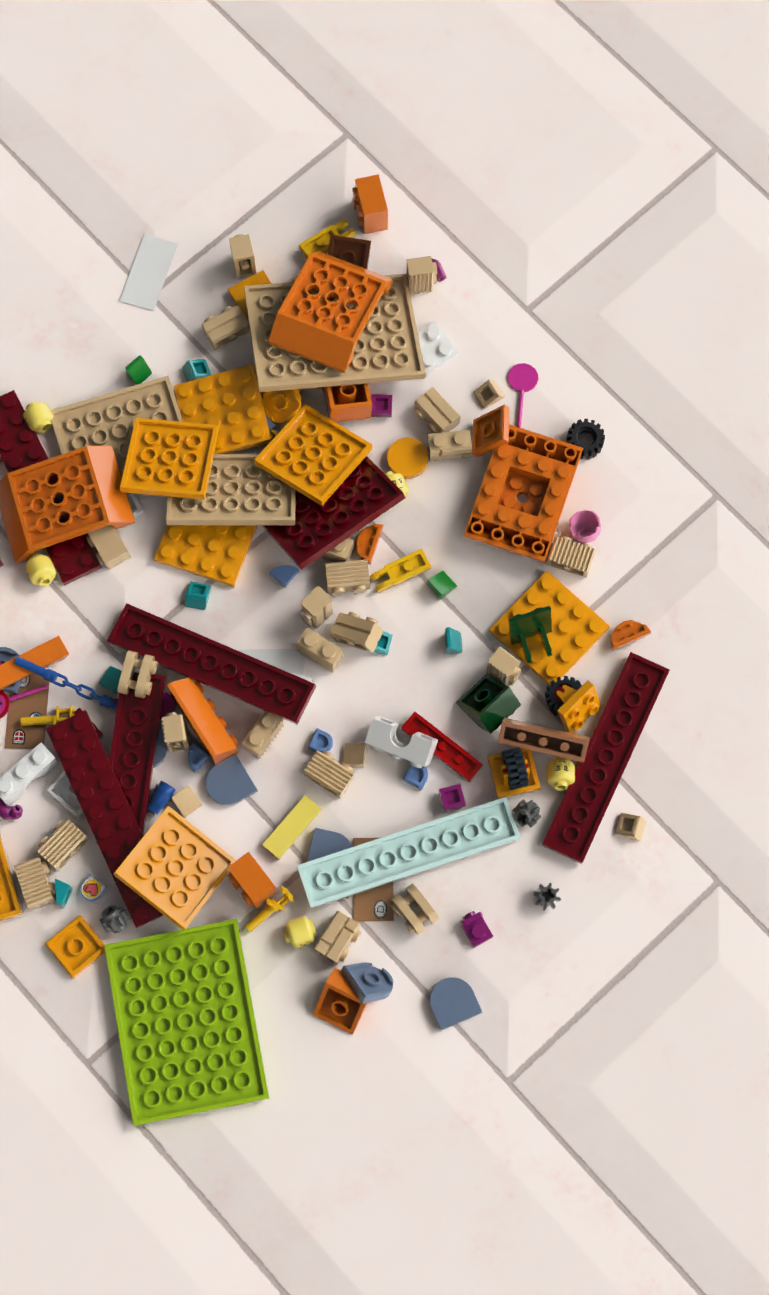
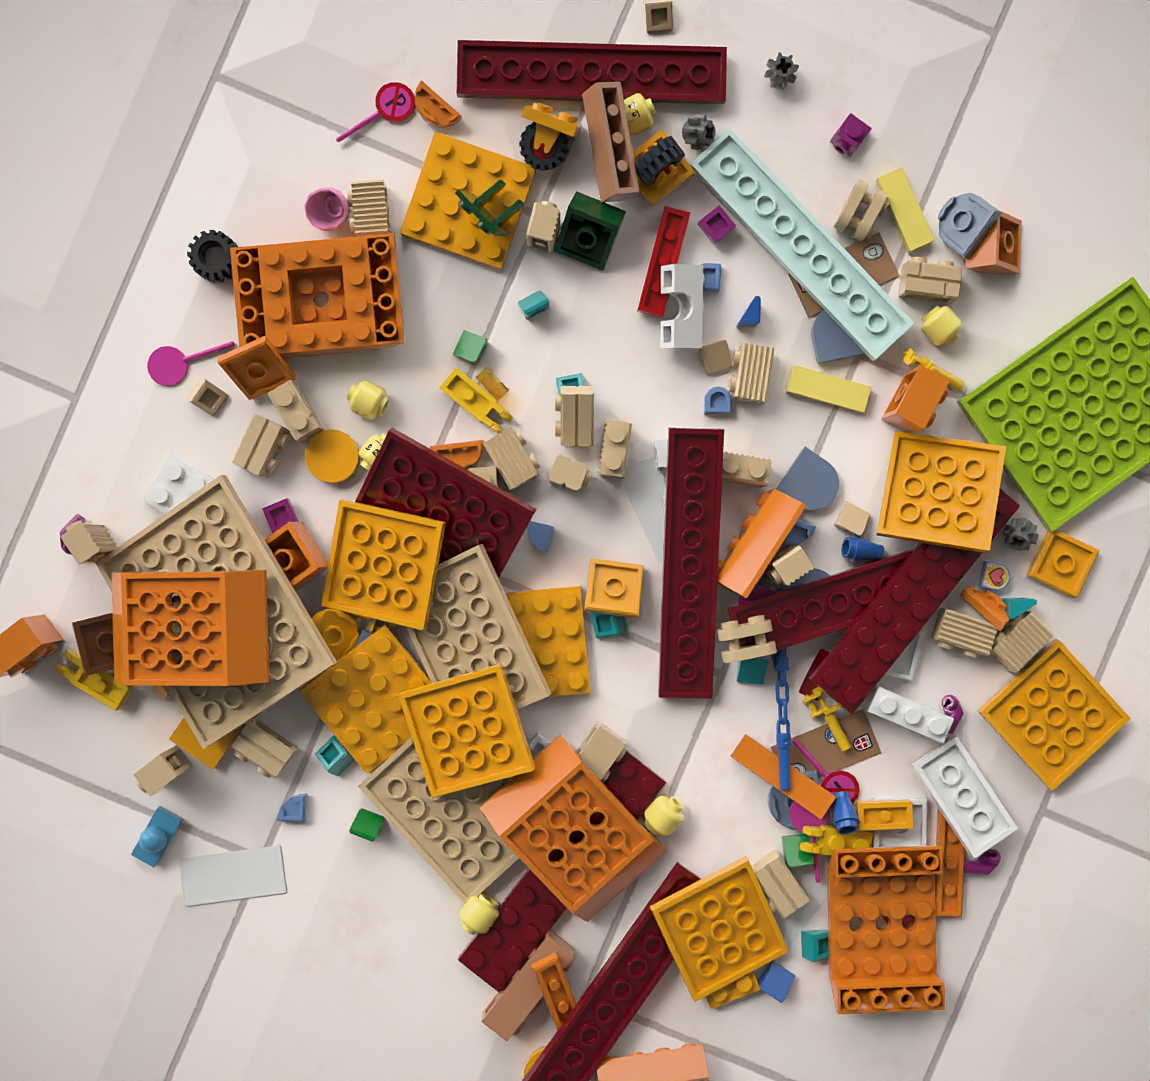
camera: 115 degrees left, 15 degrees up
sand blue tile [430,977,482,1031] -> none
none -> dark azure tile [131,806,183,868]
none -> medium blue tile [277,793,307,822]
none -> piece [336,82,415,142]
none -> light yellow head [347,380,389,420]
none -> clear yellow pin [475,367,510,401]
none -> light orange tile [584,558,644,619]
none -> blue slope [736,296,761,328]
none -> light yellow tile [876,167,935,253]
none -> orange plate [960,587,1009,631]

